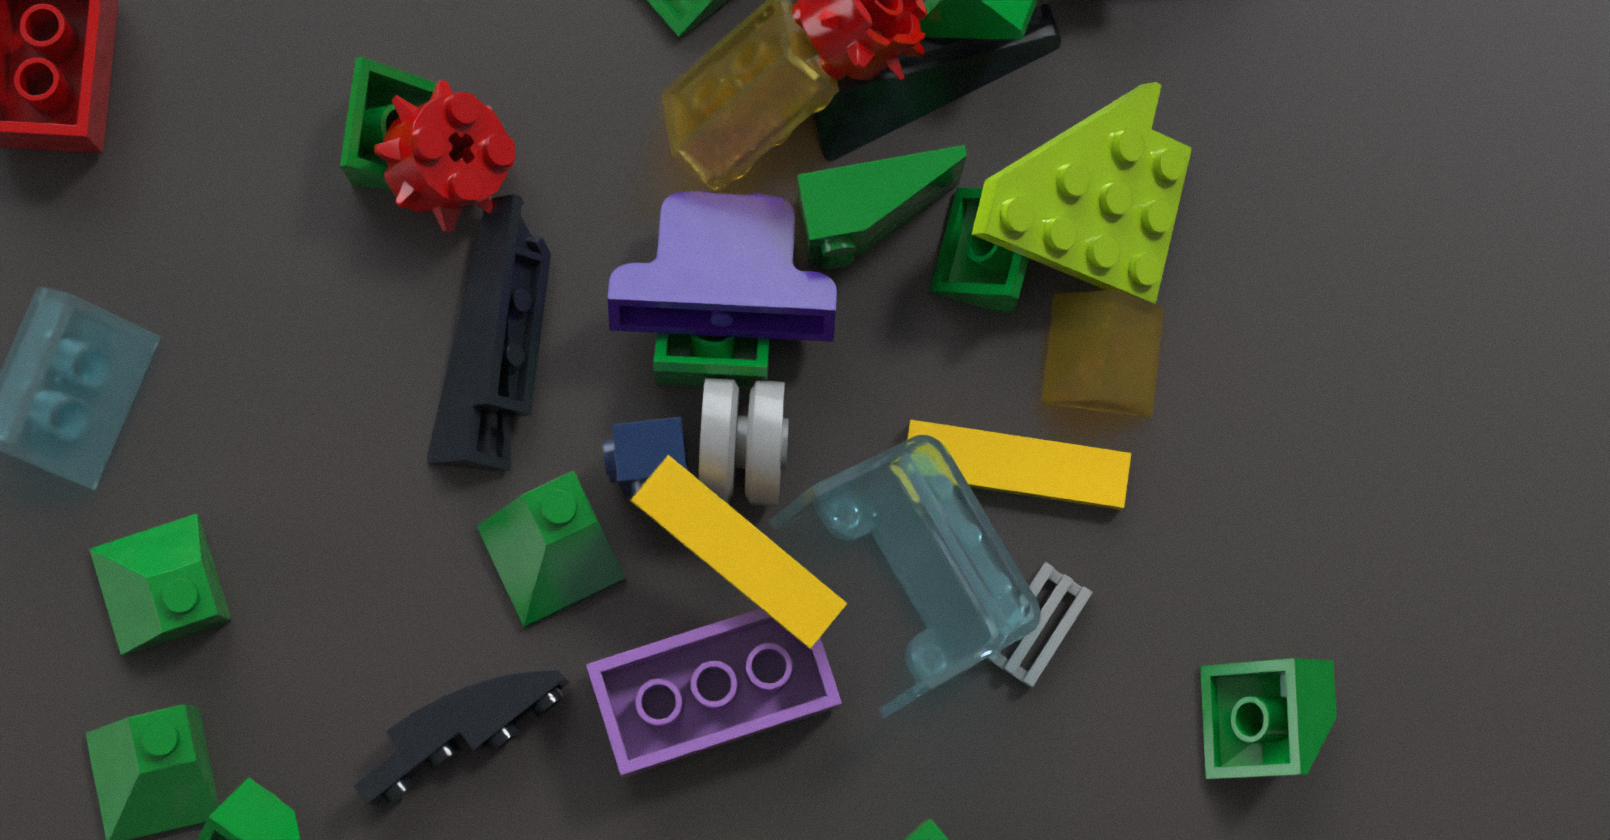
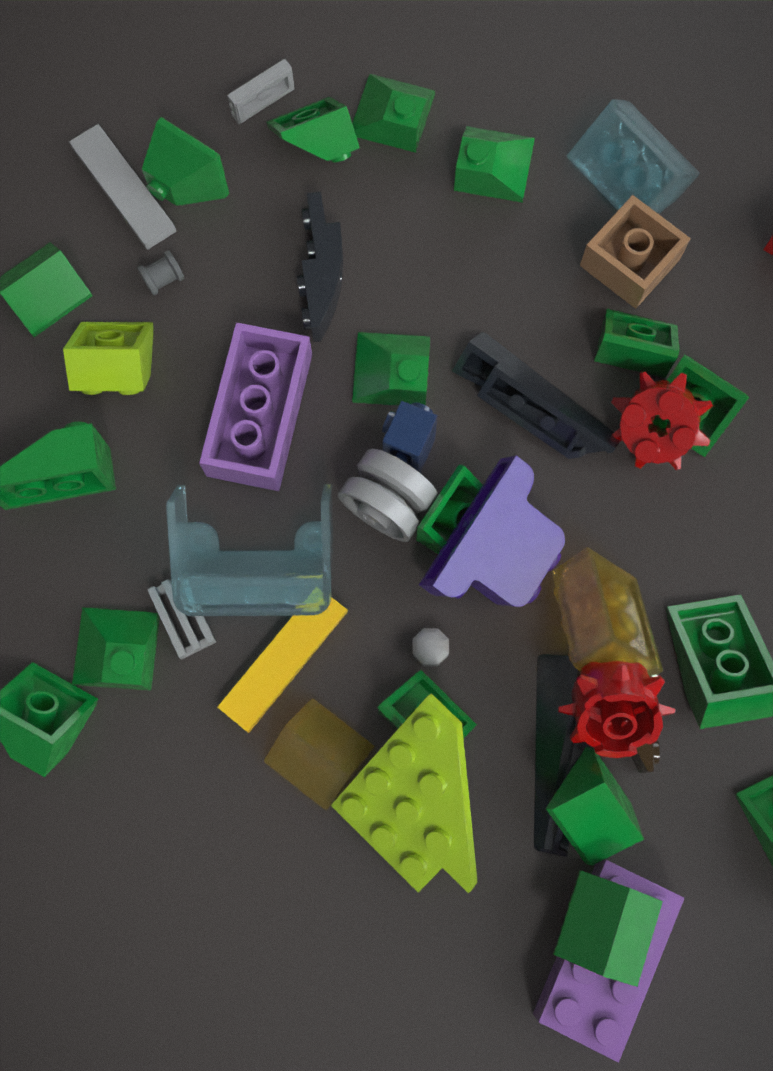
camera: 125 degrees right, 5 degrees down
yellow tile [630,455,847,649] -> none
green slope [797,145,967,269] -> none
none -> green slope [72,607,160,691]
none -> light grey tile [412,628,449,666]
none -> medium nougat brick [580,195,691,309]
none -> green slope [594,309,680,378]

